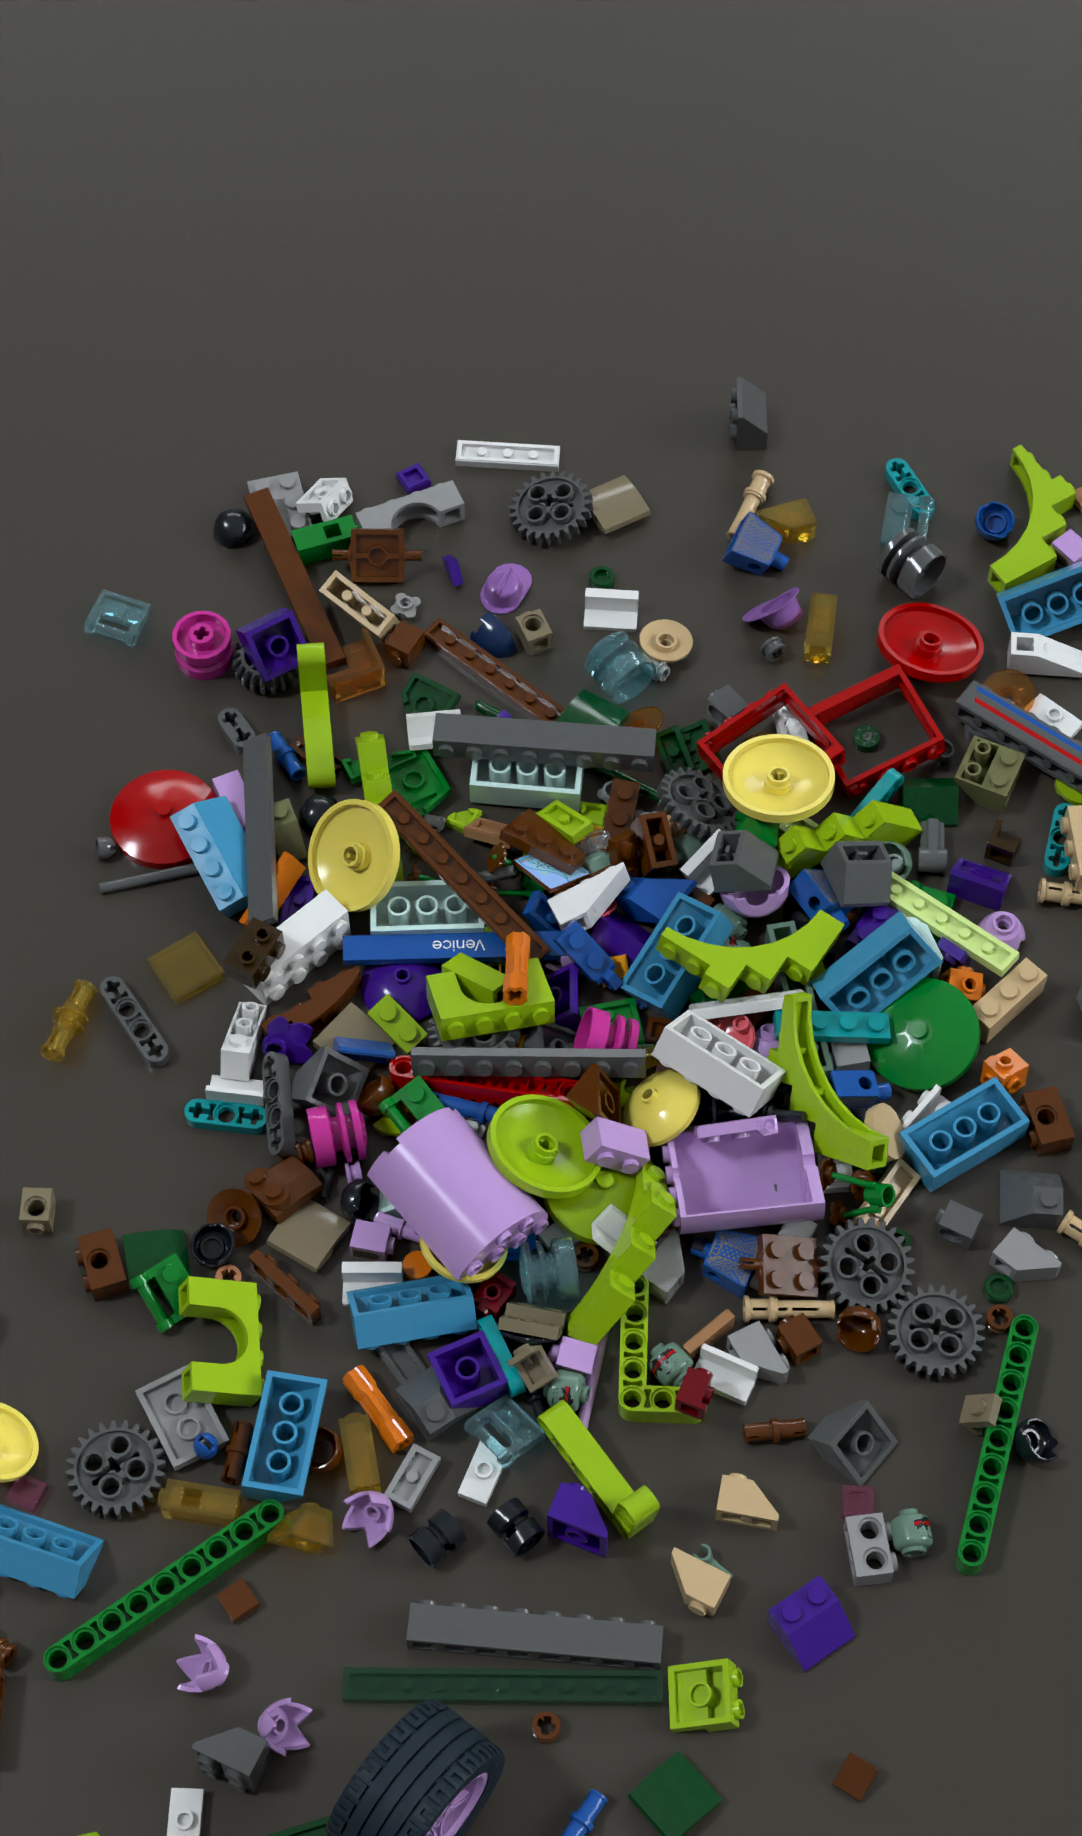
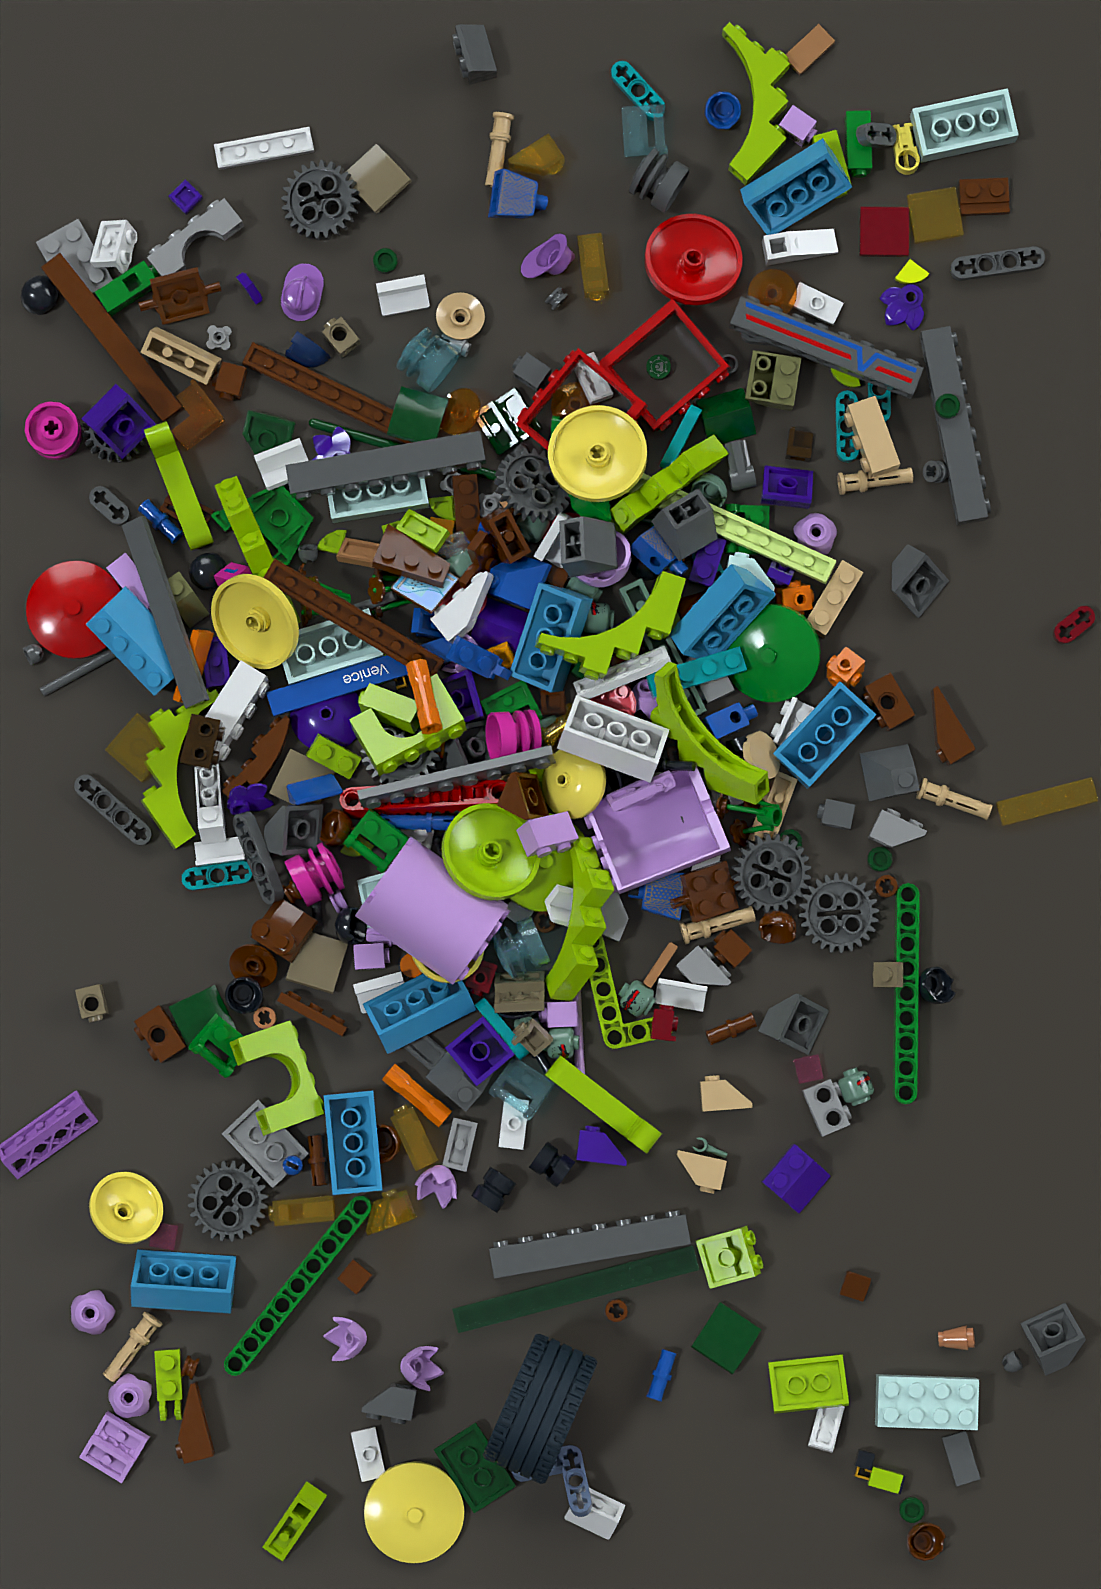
camera: 15 degrees left, 25 degrees up
clear yellow piece [40,980,98,1062] -> none
none -> lime arch [141,689,219,849]

